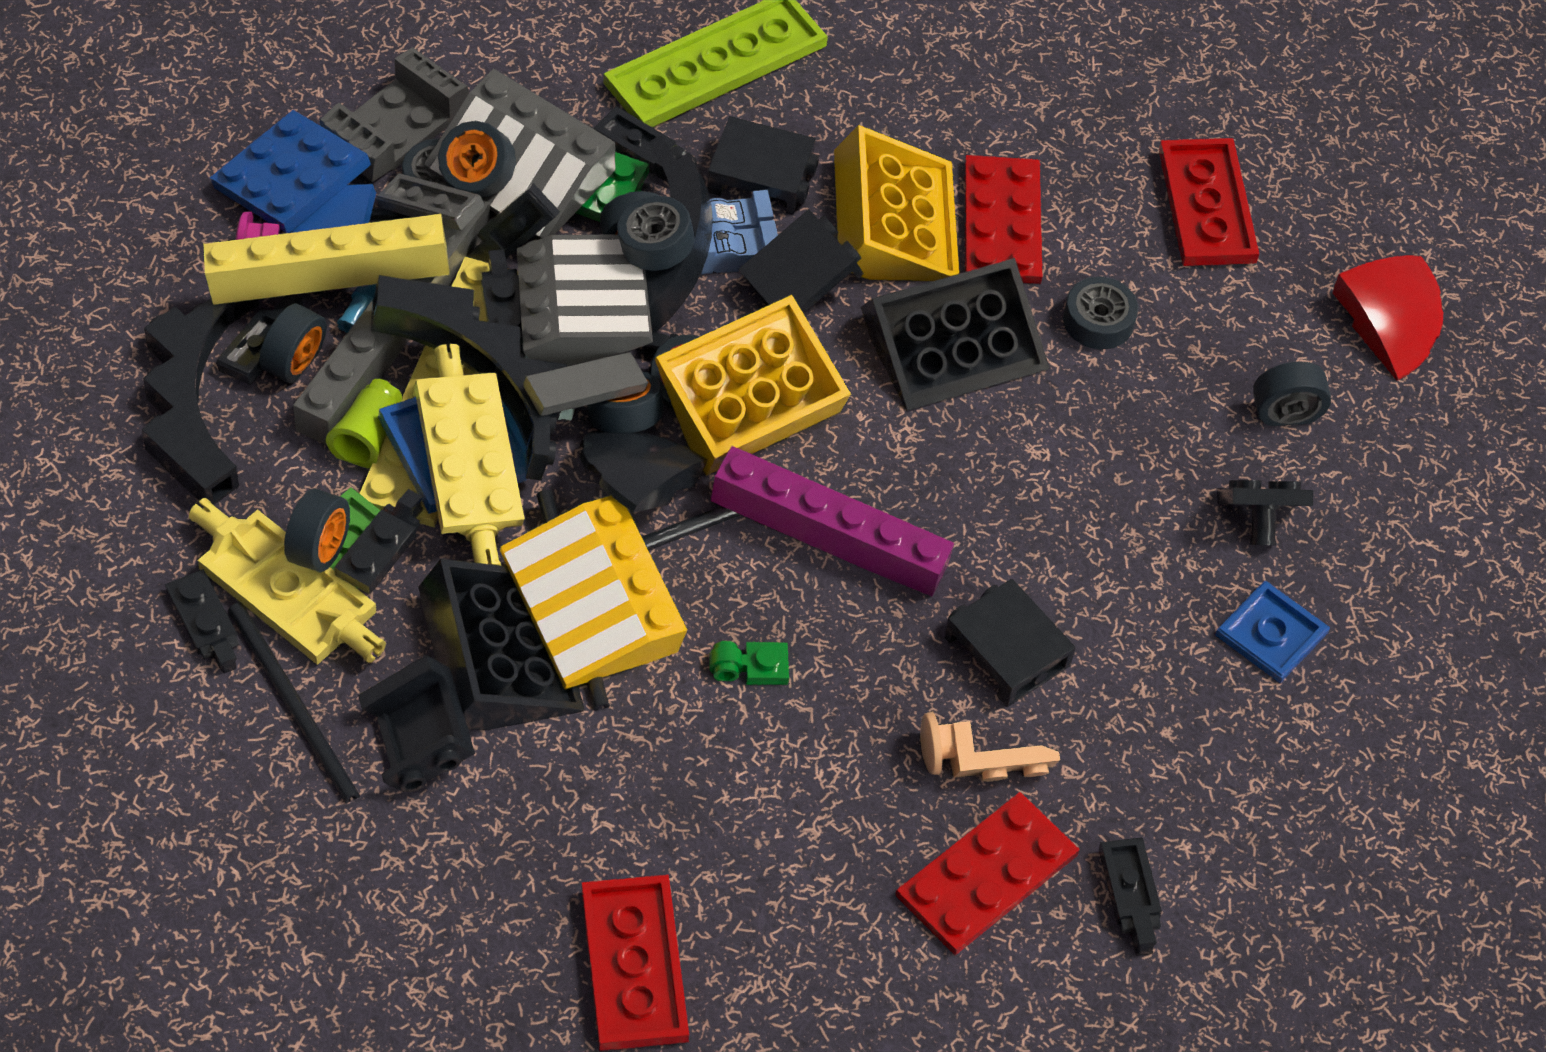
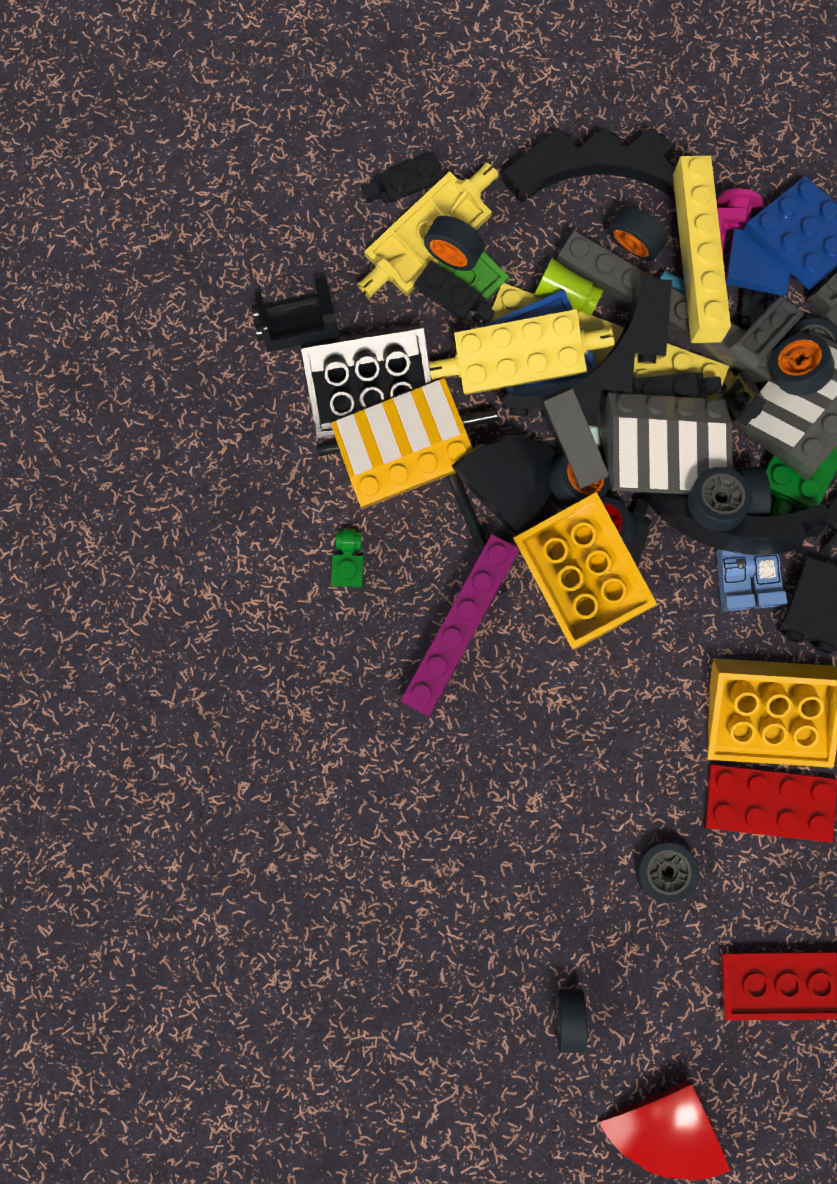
camera: 100 degrees right, 25 degrees up
black hinge [216,294,304,385] -> none
black piece [228,602,360,804] -> none
red plate [581,874,689,1051] -> none
black panel [738,209,864,313] -> none
black slope [861,258,1050,411] -> none
red plate [895,792,1080,955] -> none
light nougat piece [920,712,1060,782] -> none
black panel [945,579,1076,708] -> none
black hinge [1098,837,1162,956] -> none
blue tile [1215,580,1330,684] -> none
black plate [1217,480,1314,545] -> none

